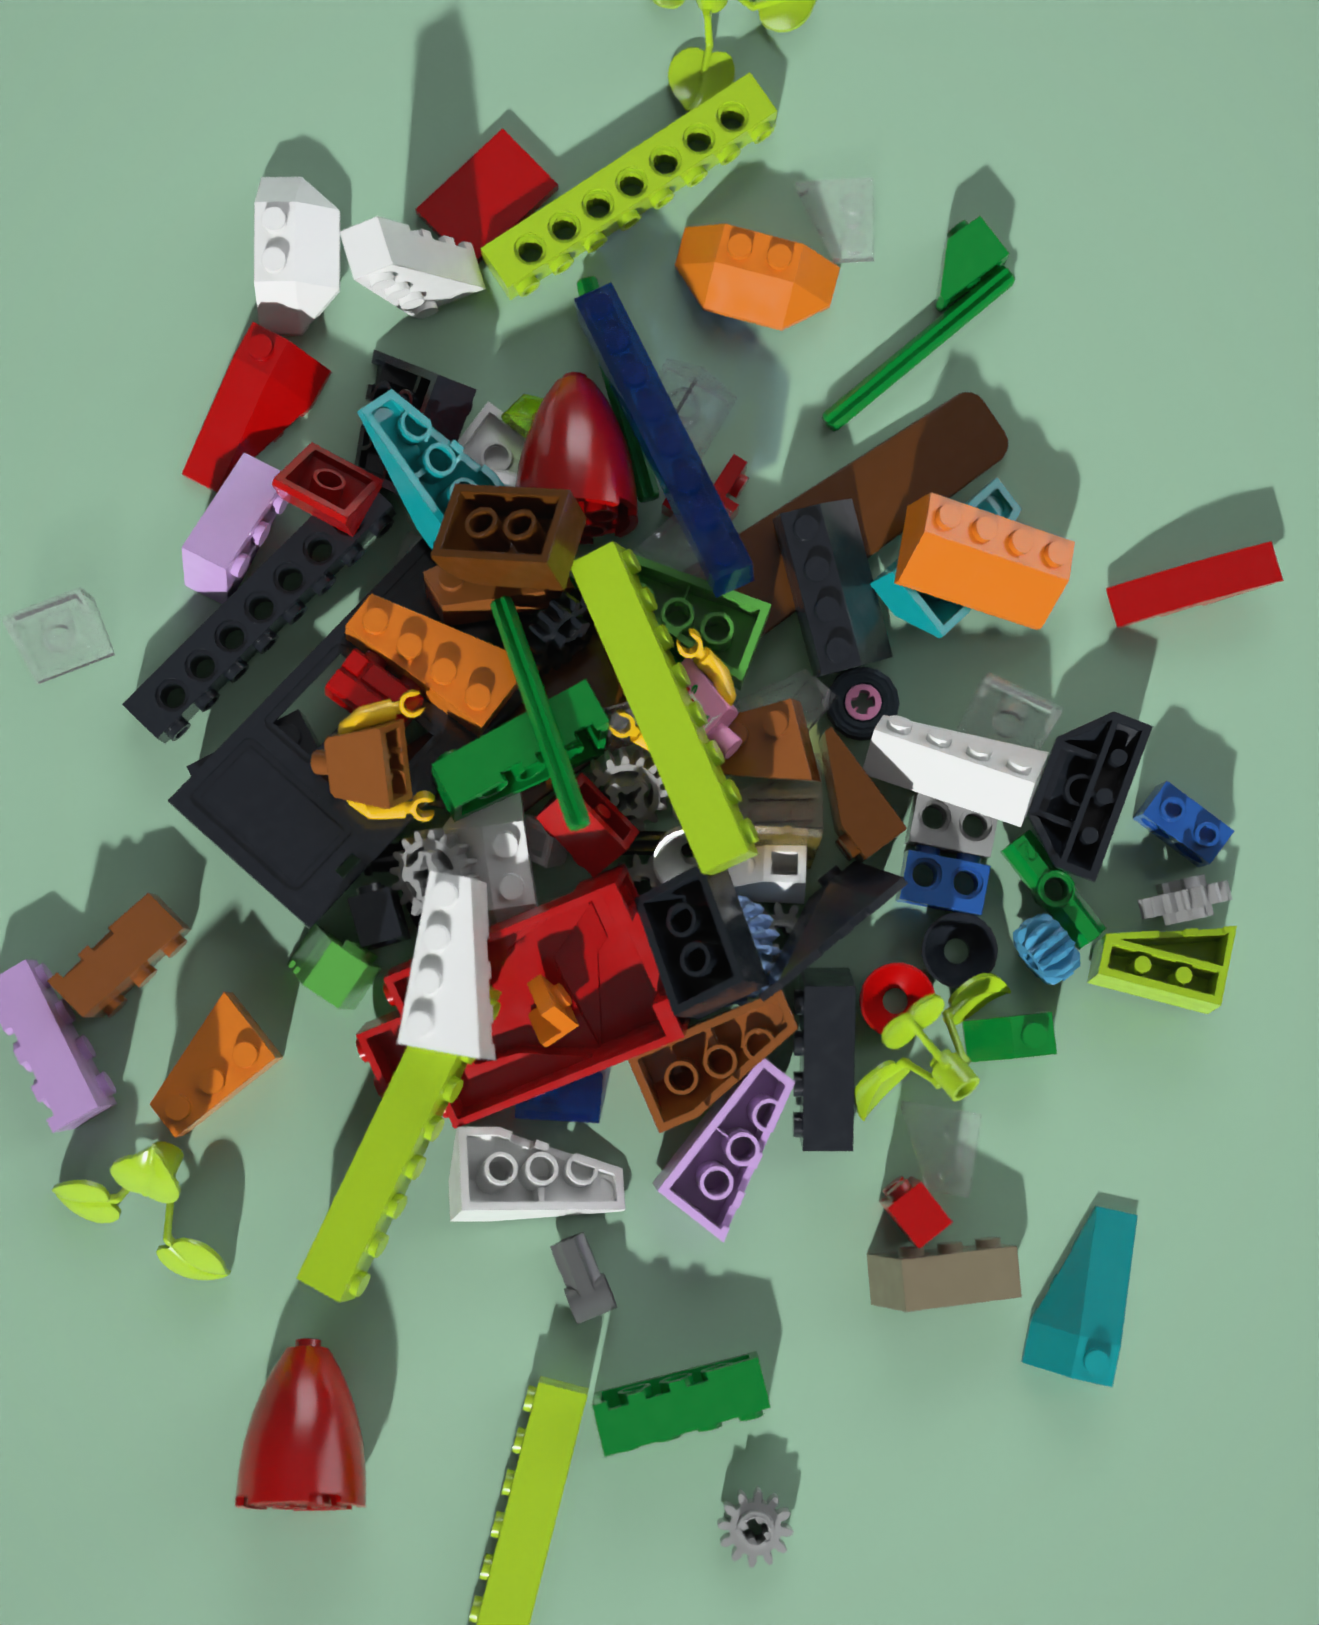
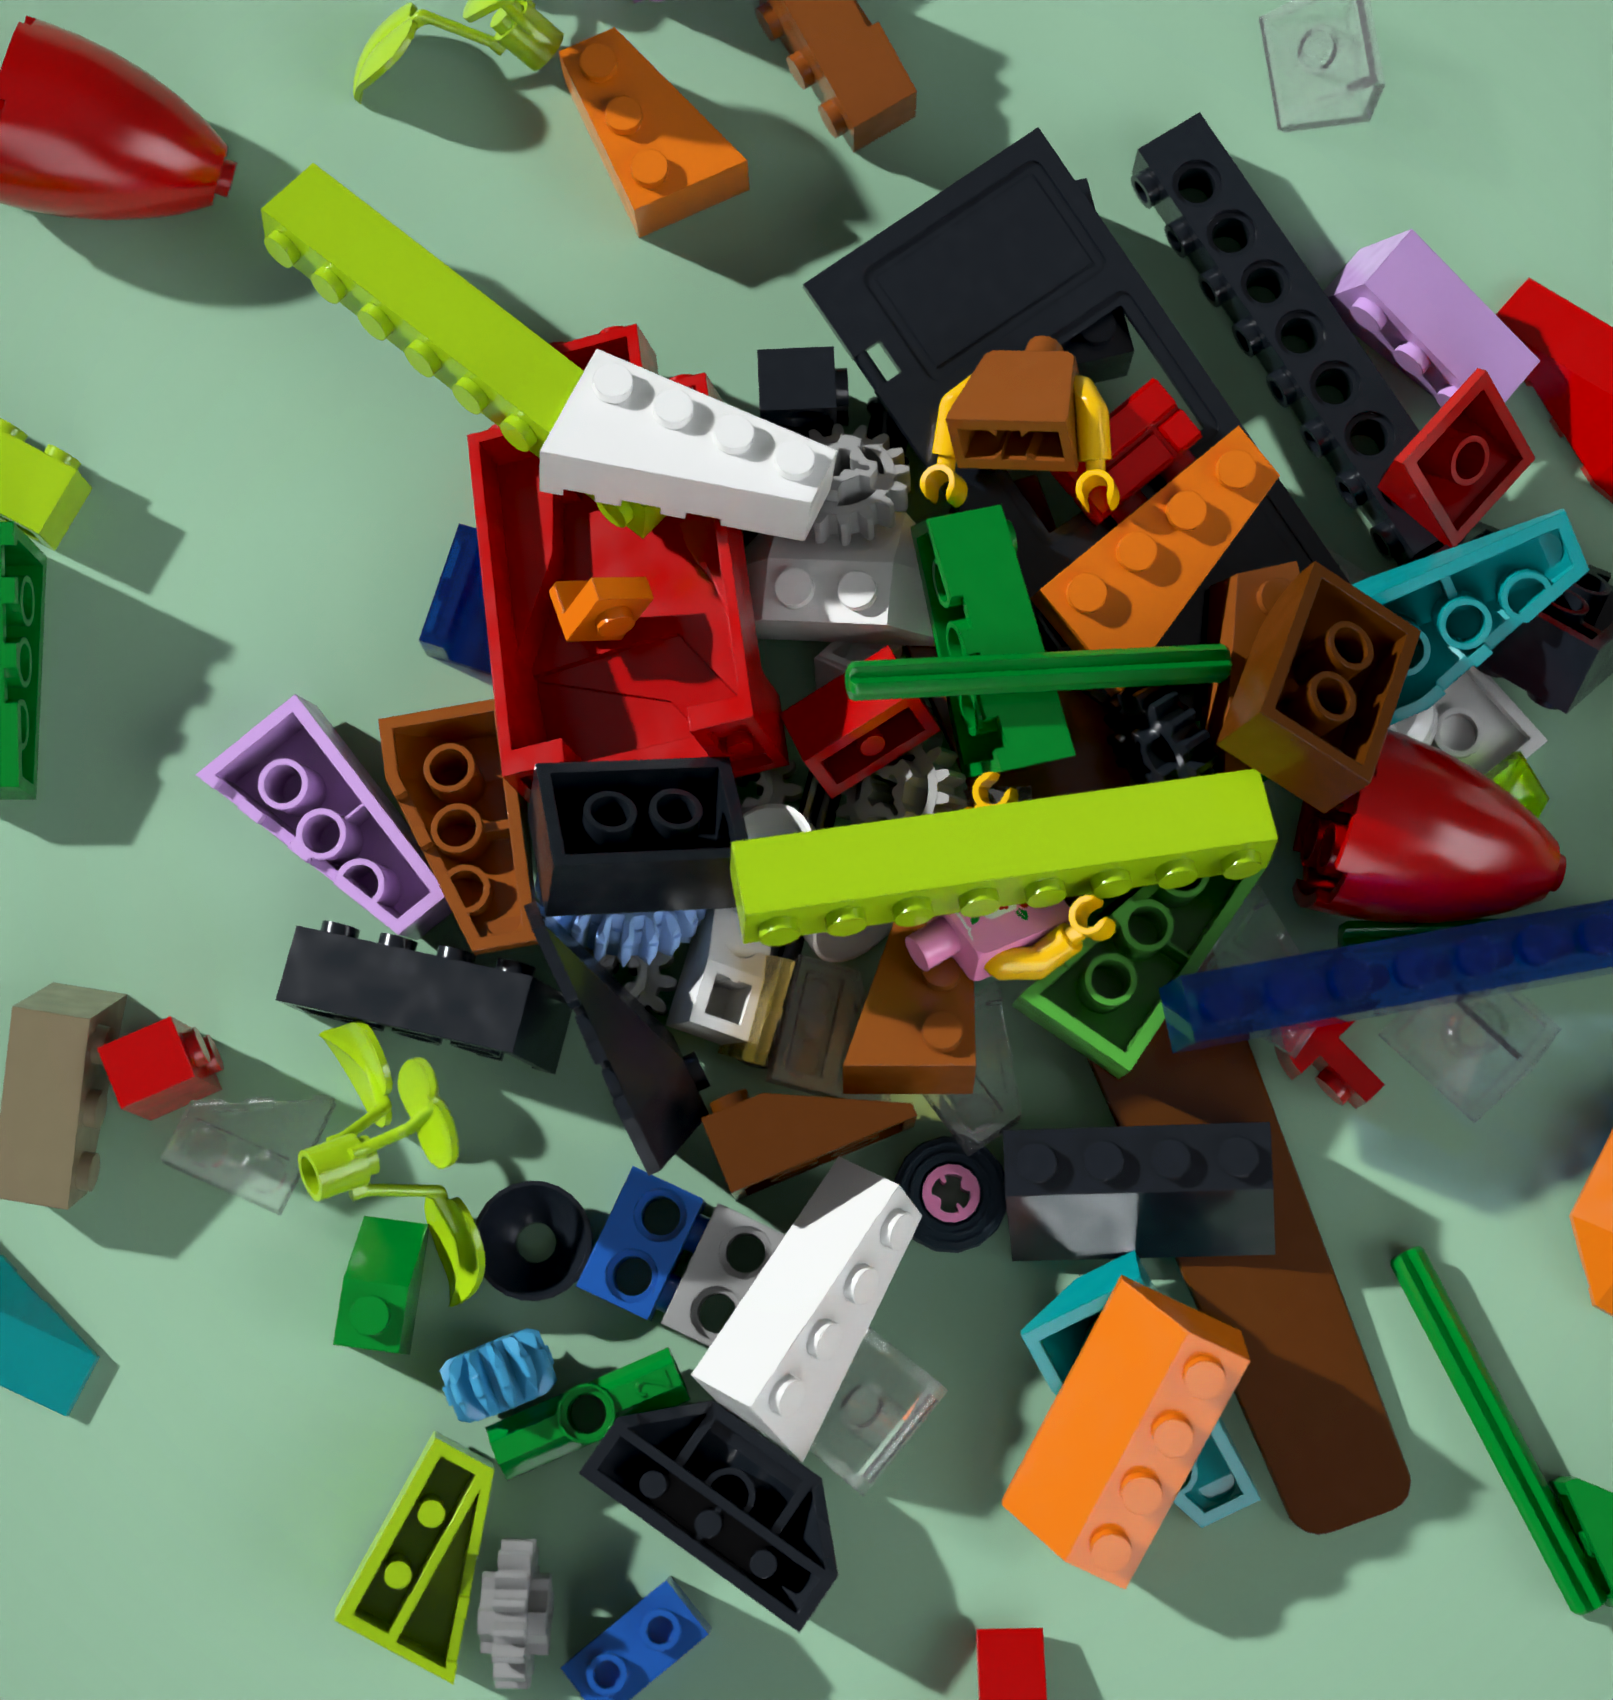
camera: 110 degrees right, 5 degrees down
bright green wedge [287,924,383,1010] -> none
white wedge [448,1127,626,1222] -> none
dark grey piece [550,1232,617,1324] -> none
red piece [859,963,935,1035] -> none

